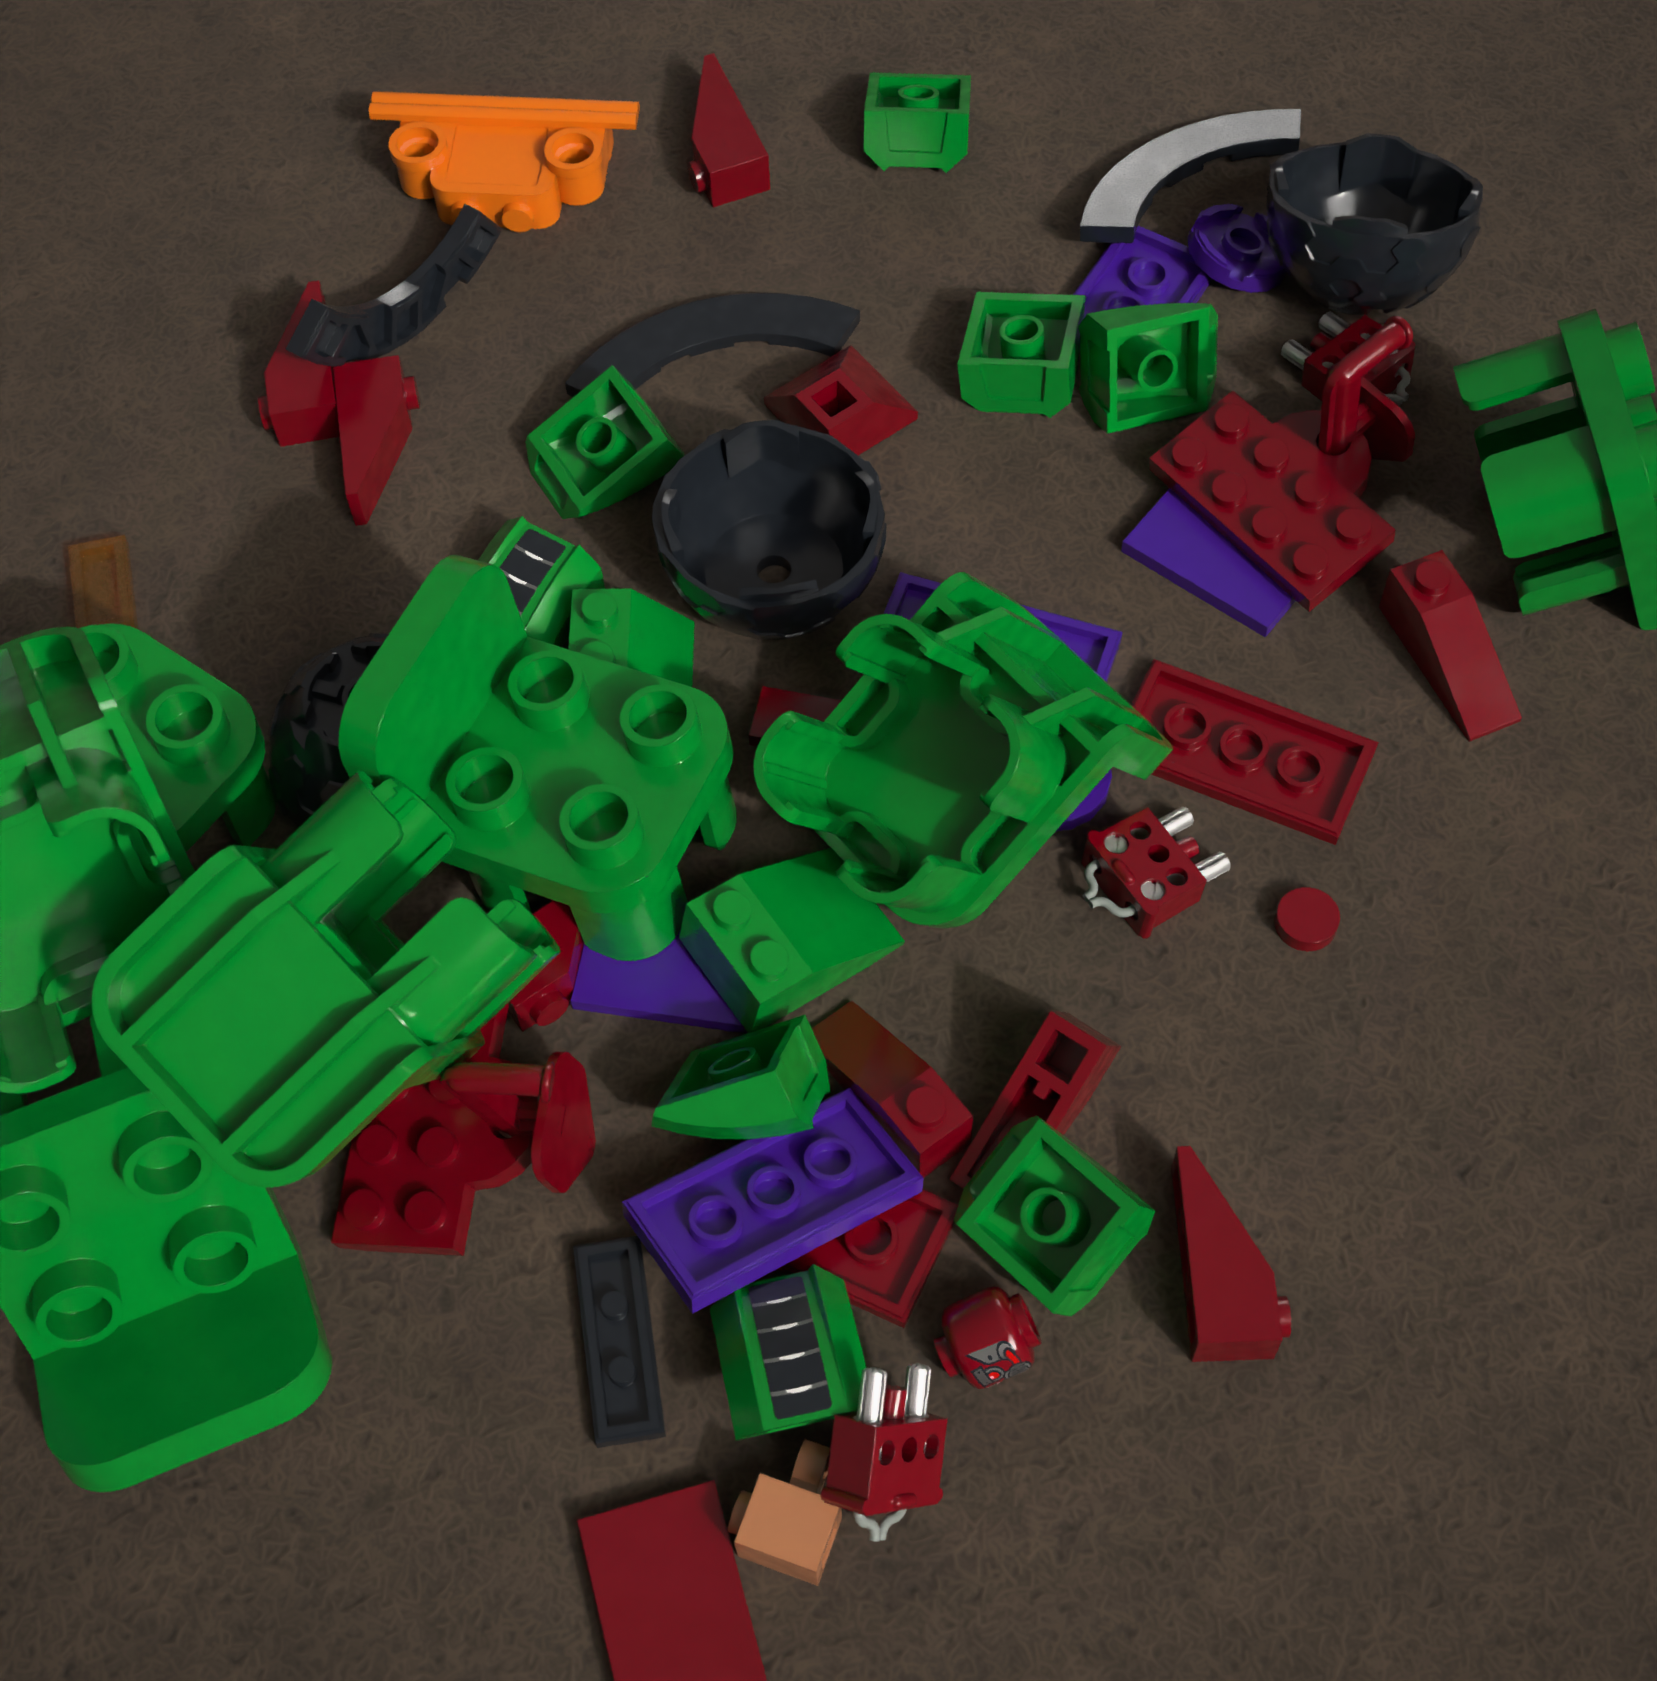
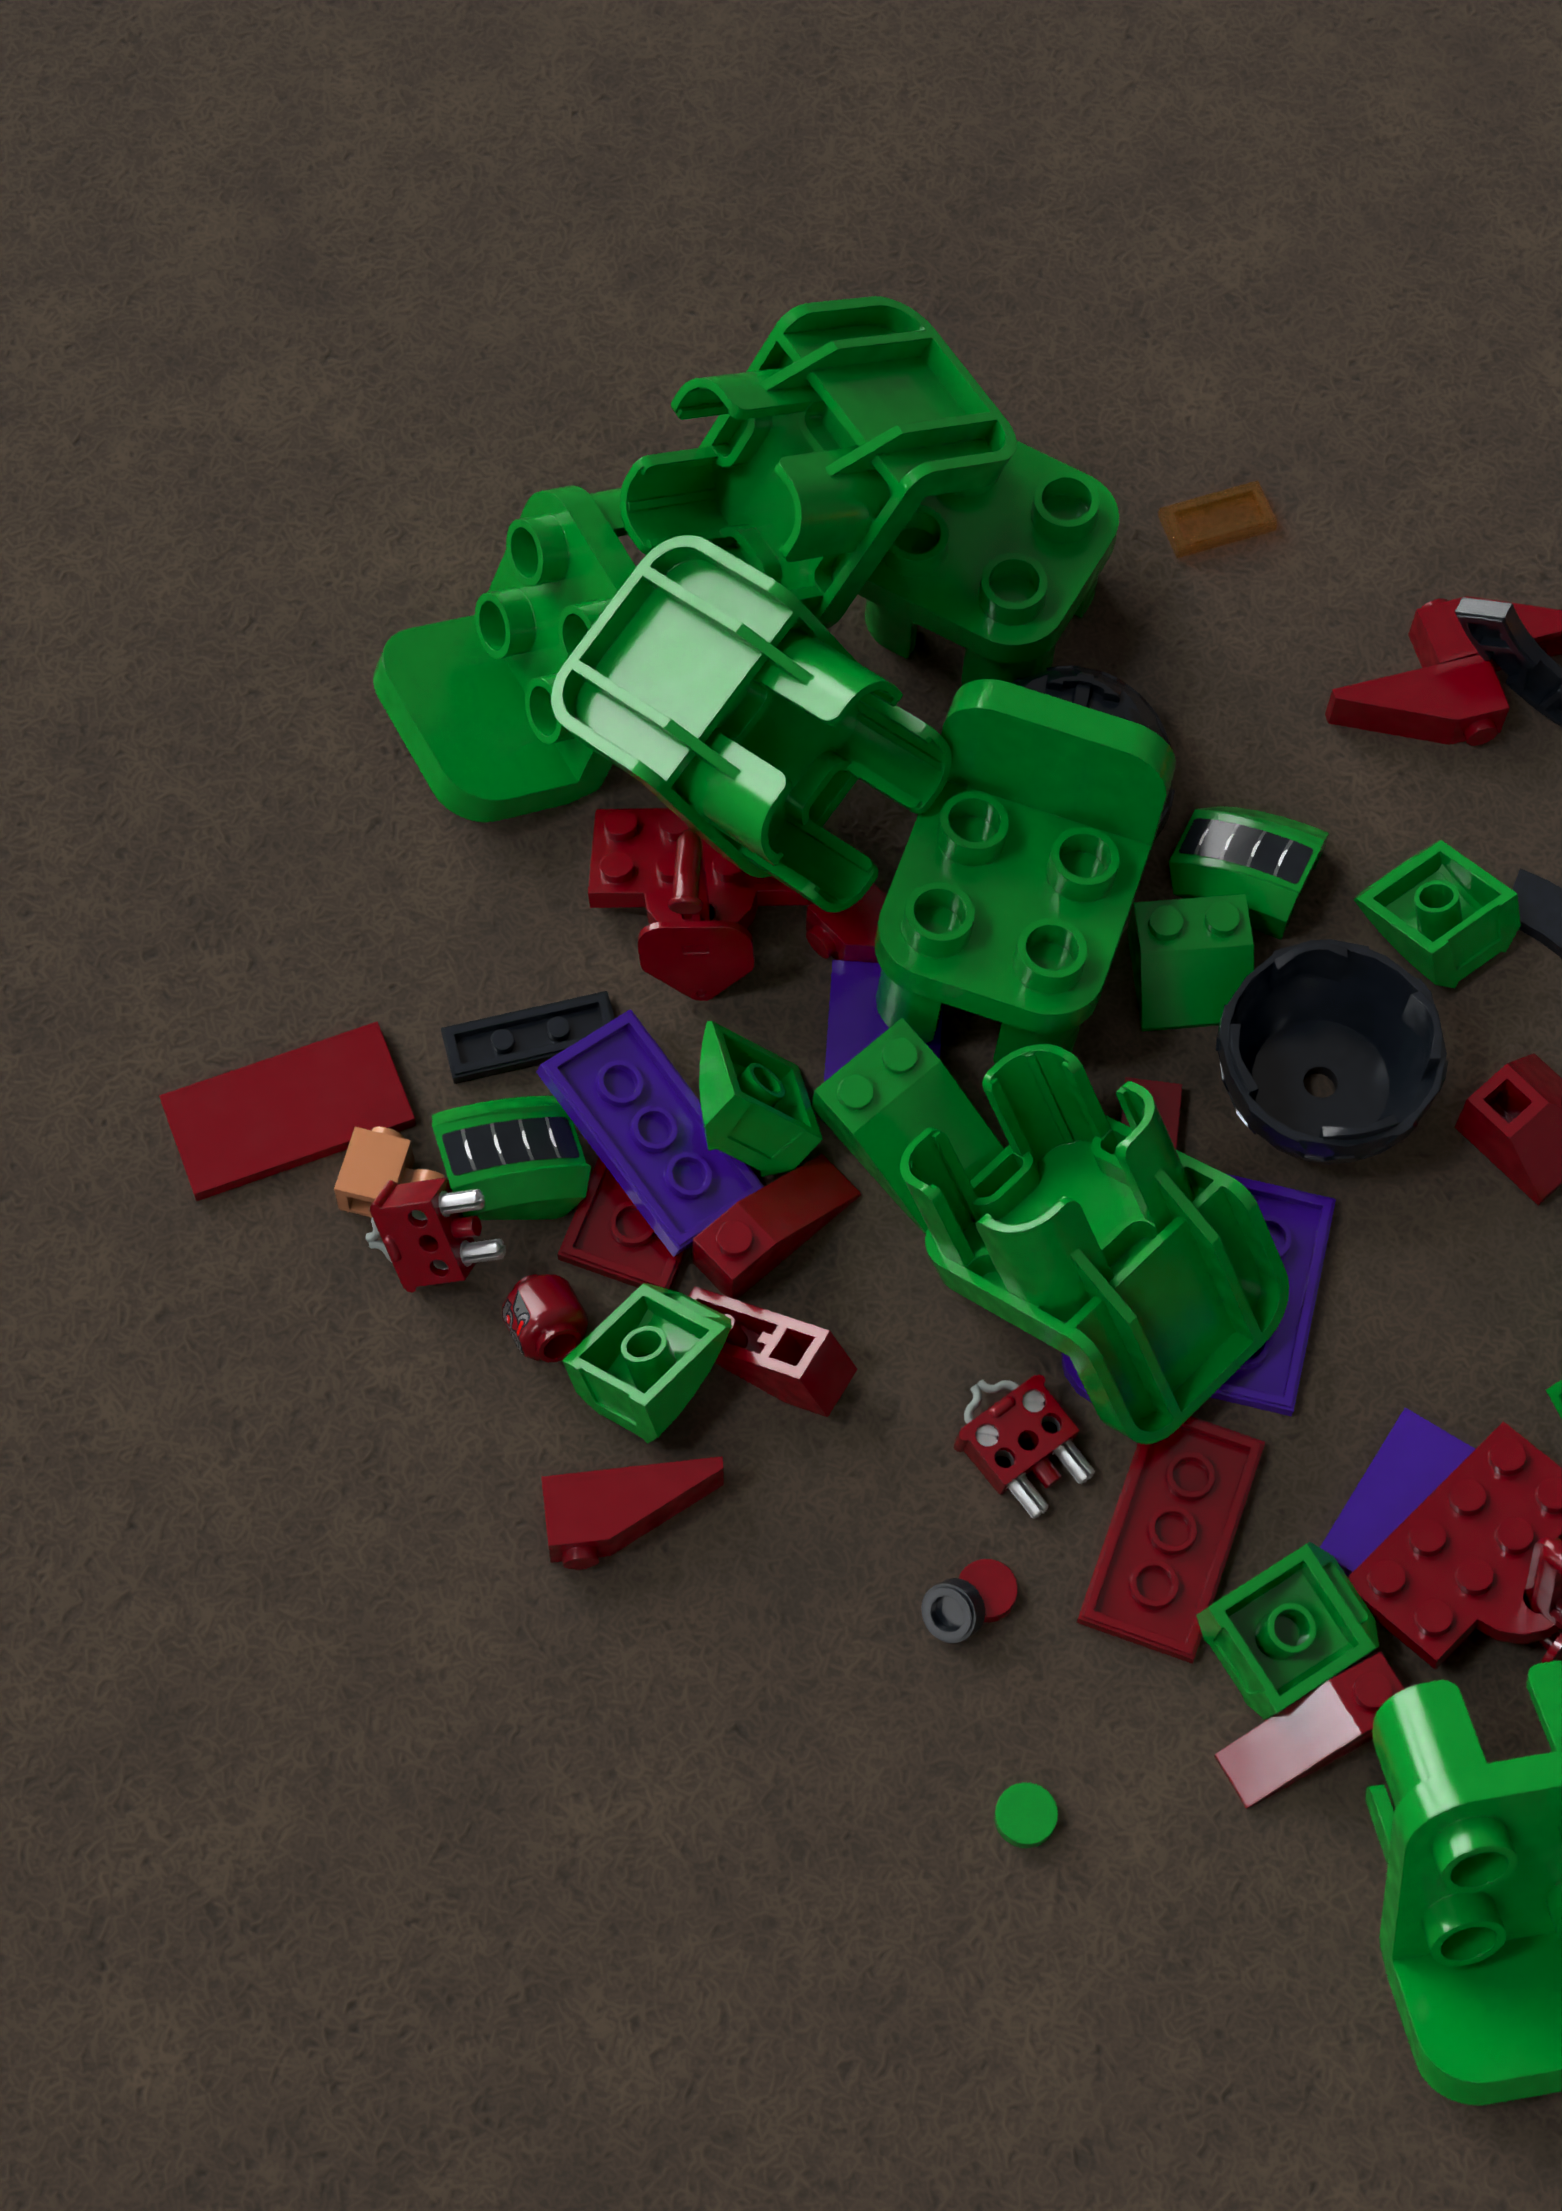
camera: 80 degrees right, 5 degrees up
none -> black tile [921,1578,985,1643]
none -> green tile [994,1782,1058,1848]
none -> green slope [1196,1542,1379,1720]

